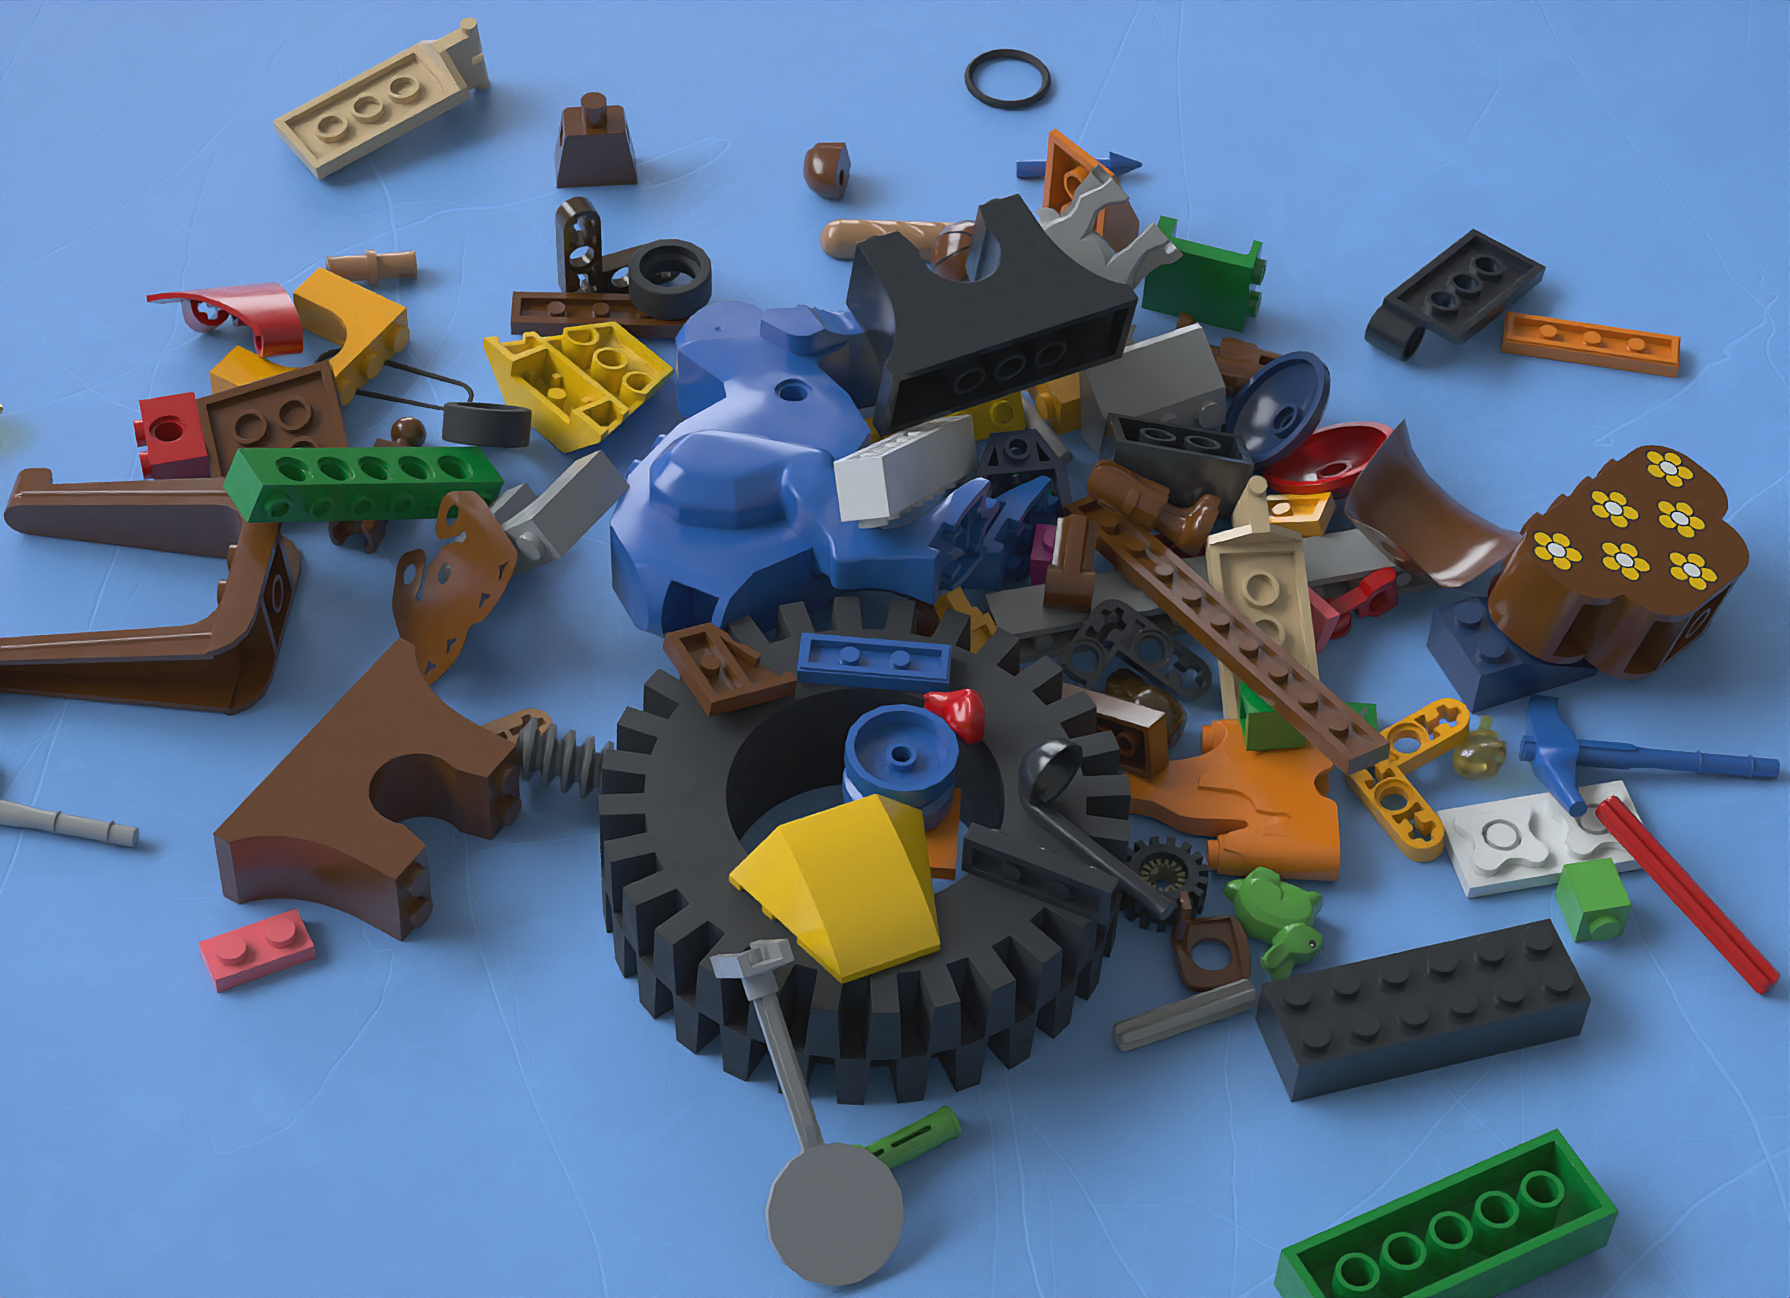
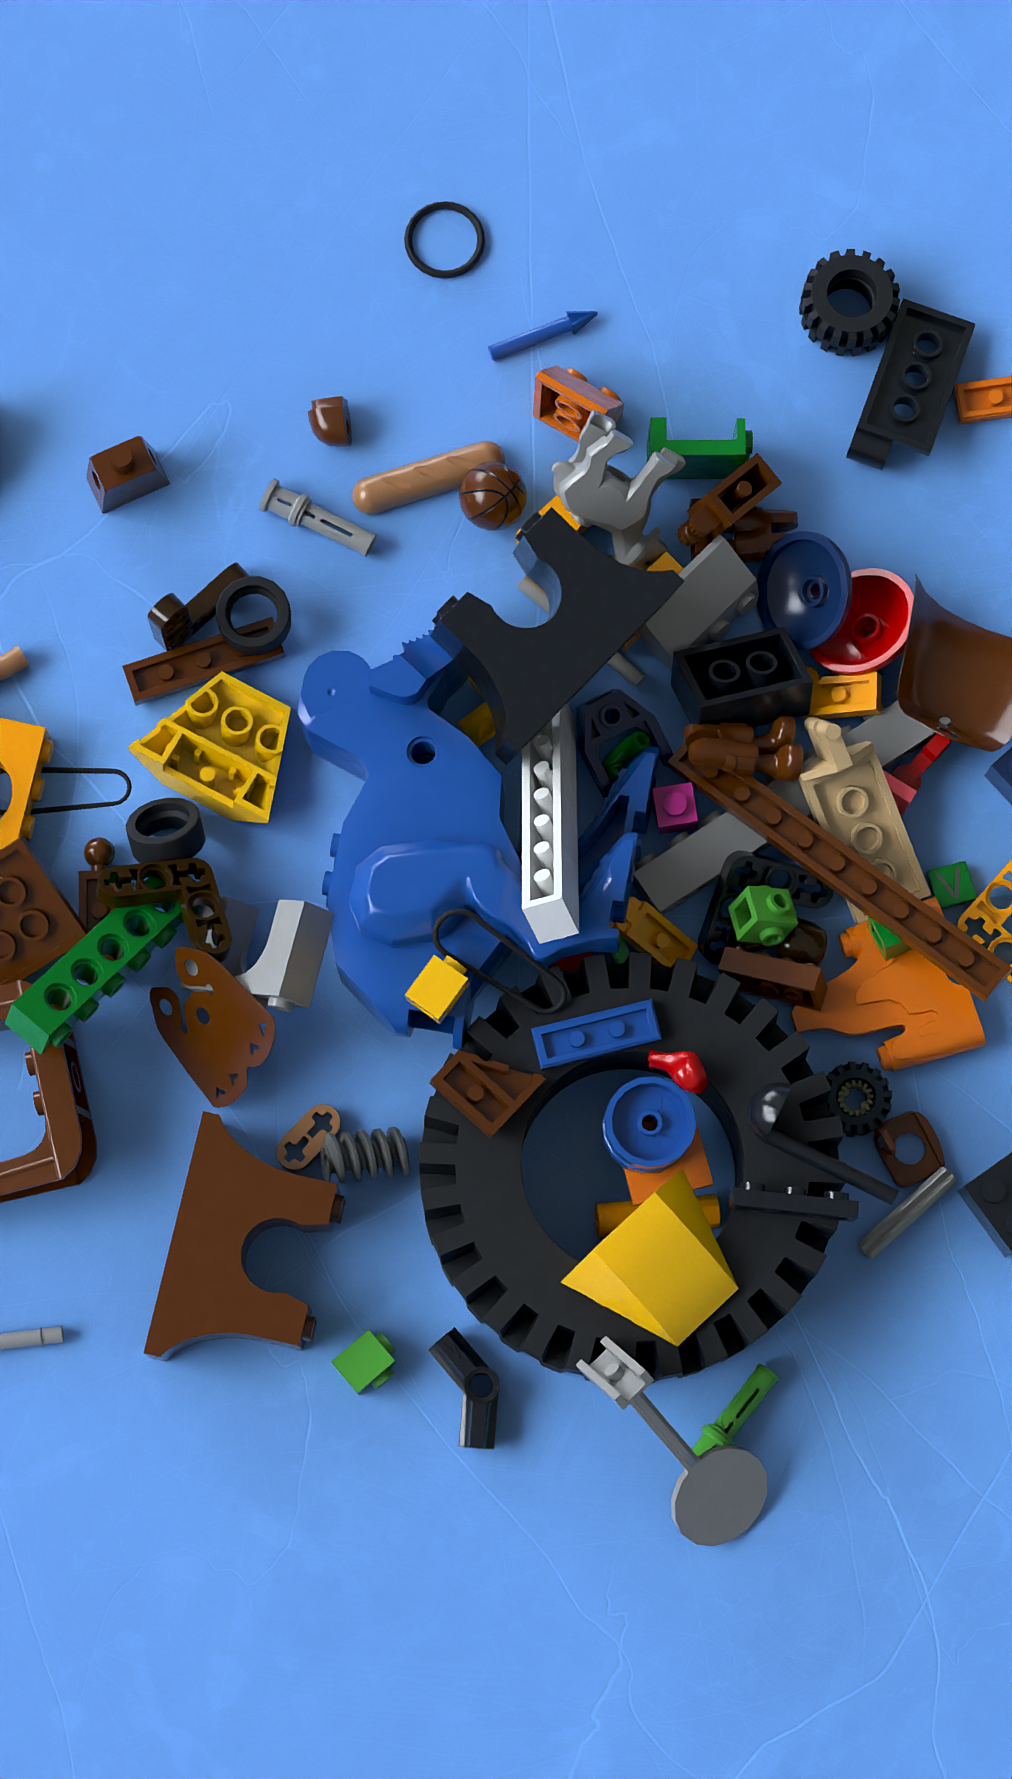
camera: 20 degrees left, 30 degrees up
coral plate [198,908,316,993] -> none
reddish brown piece [1043,515,1098,613] -> none
bright green animal [1223,866,1324,981] -> none
none -> dark brown beam [96,858,232,963]
none -> light grey pin [259,478,377,557]
none -> bright green brick [331,1329,396,1395]
none -> yellow brick [405,955,469,1024]
none -> black piece [428,1327,500,1450]
none -> black piece [432,909,567,1014]
none -> reddish brown hinge [677,453,782,547]
none -> bright green brick [728,885,798,946]
none -> black tyre [799,249,900,357]

